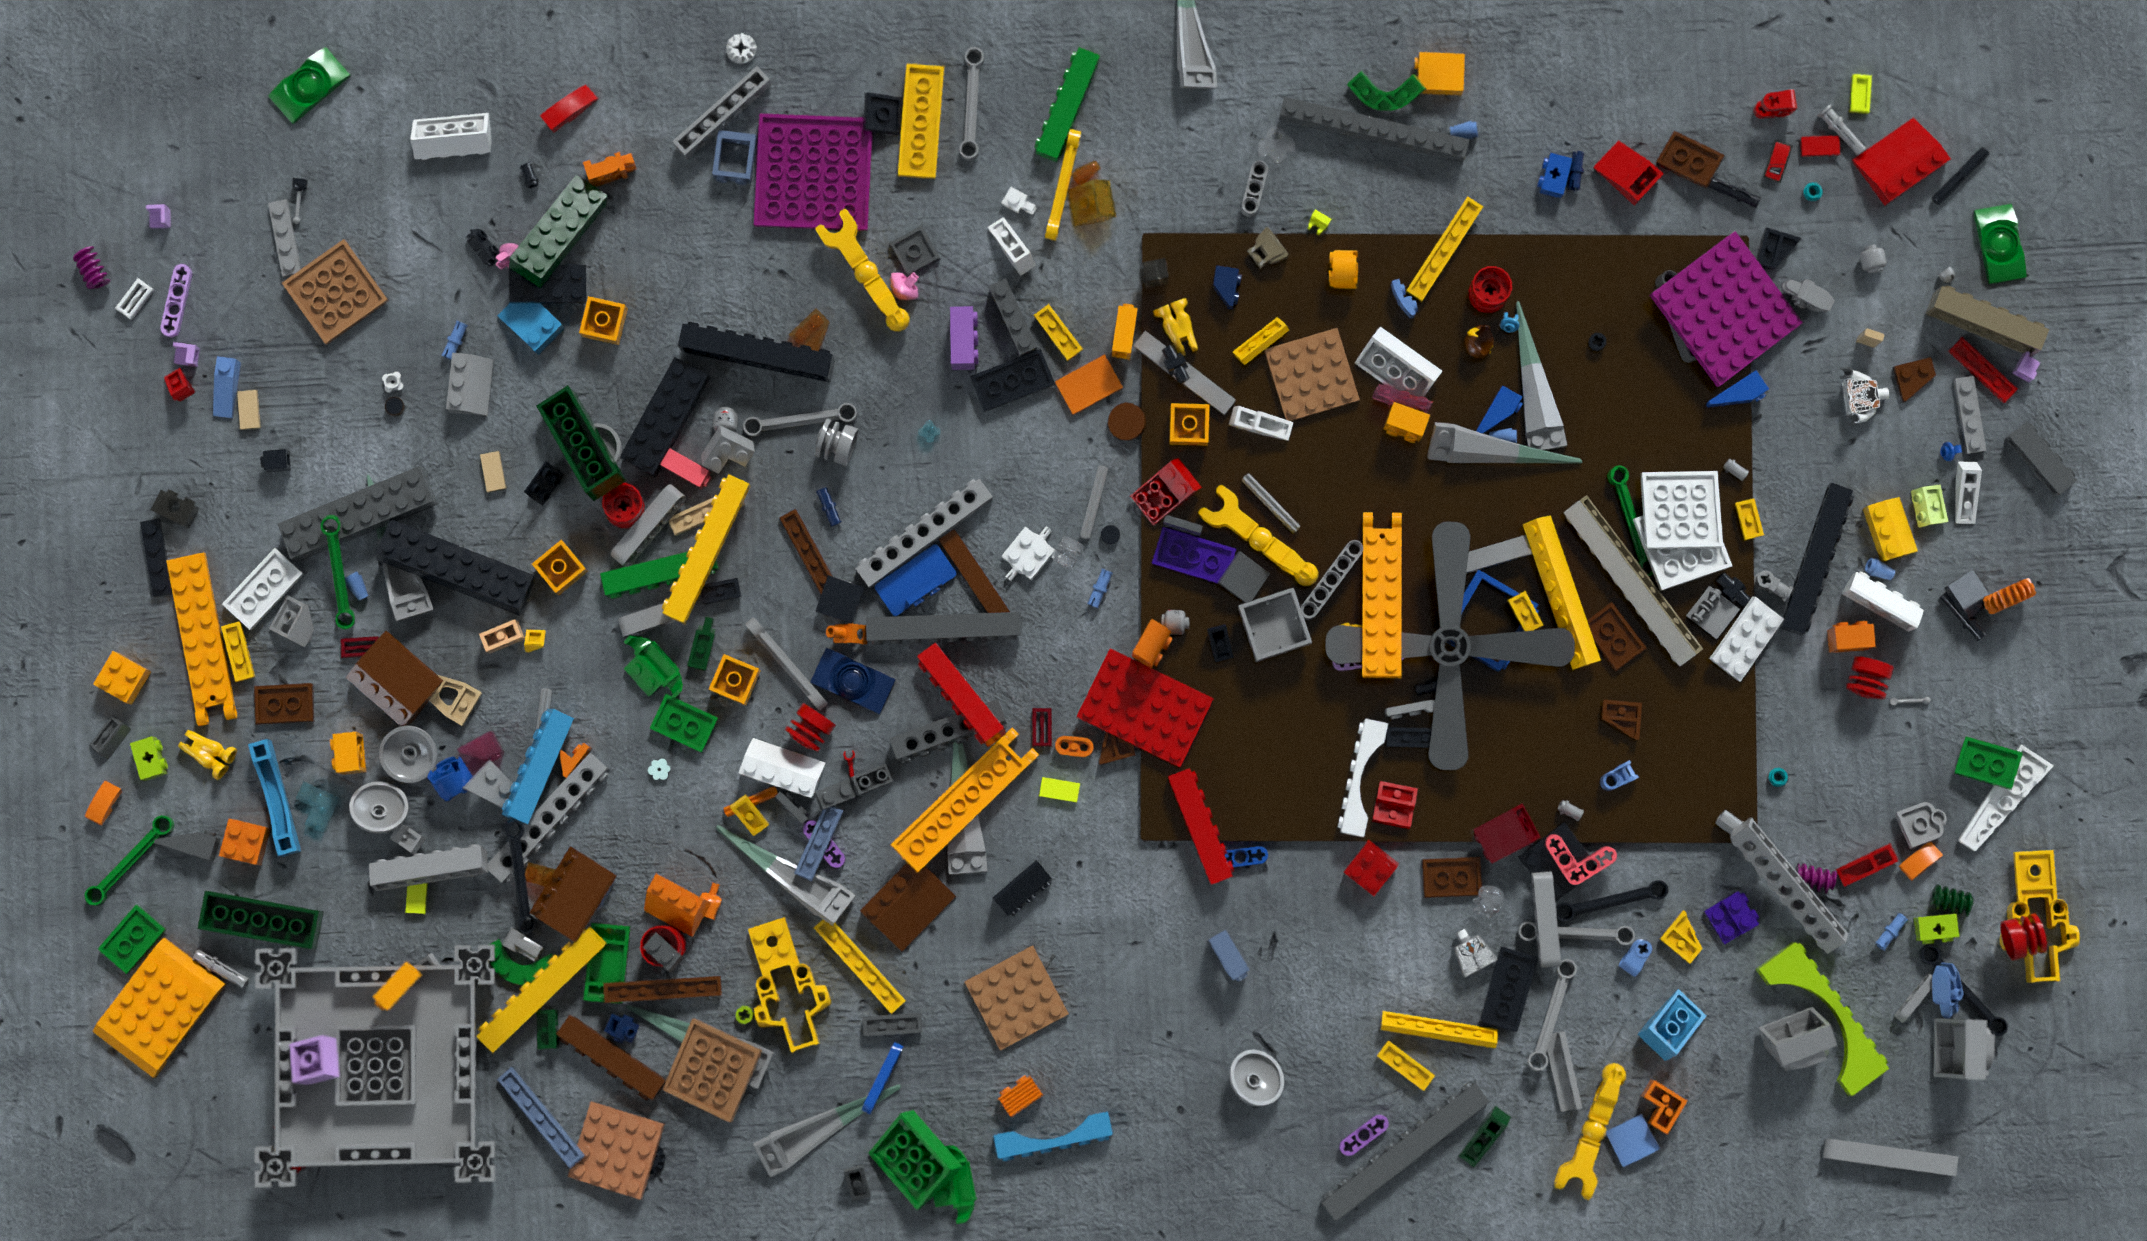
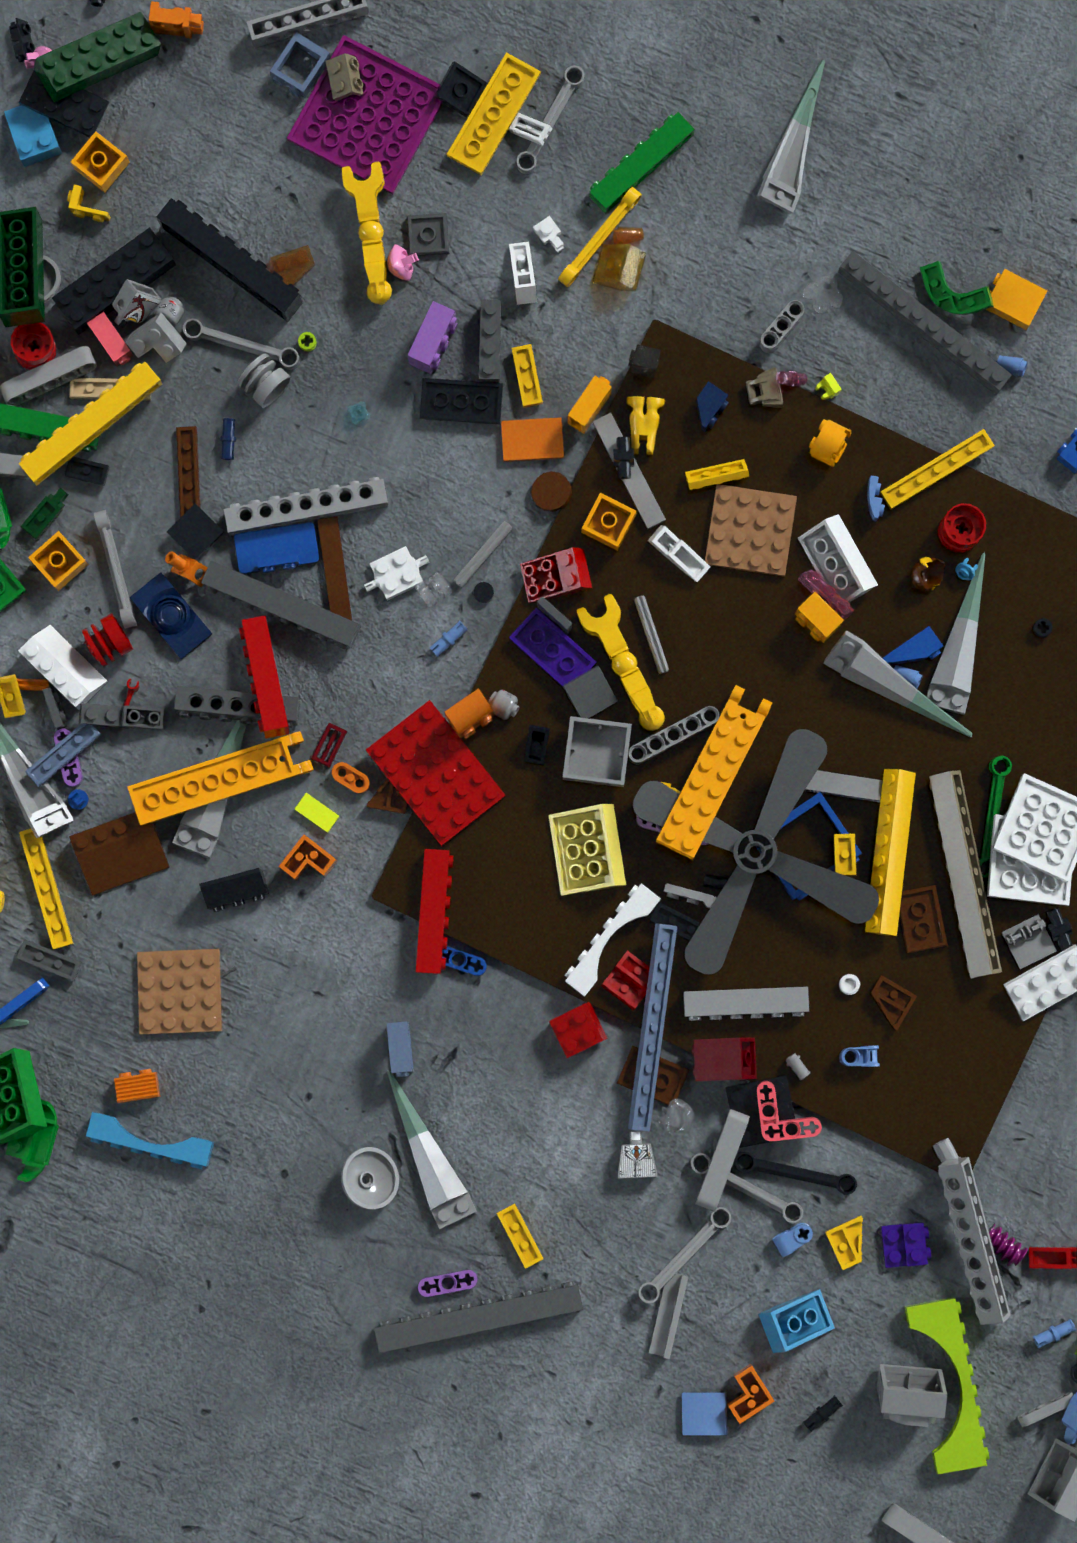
camera: 30 degrees right, 0 degrees up
yellow plate [1381,1011,1498,1048] -> none
dark green slope [1458,1106,1511,1167] -> none
black plate [1479,946,1538,1032] -> none
yellow piece [1554,1063,1626,1200] -> none
teal plate [1768,768,1788,787] -> none
none -> yellow bracket [67,185,111,223]
none -> blue plate [68,789,89,810]
none -> light grey torso [113,279,162,328]
none -> orange brick [278,835,338,881]
none -> lime bush [298,332,317,352]
none -> dark tan bracket [326,53,363,101]
none -> light grey plate [387,1070,477,1230]
none -> white tile [508,113,552,146]
none -> light yellow slope [549,804,626,896]
none -> sand blue plate [628,923,677,1131]
none -> light grey brick [683,987,809,1021]
none -> clear pink pin [776,370,808,387]
none -> black pin [803,1395,843,1432]
none -> white tile [839,974,860,995]

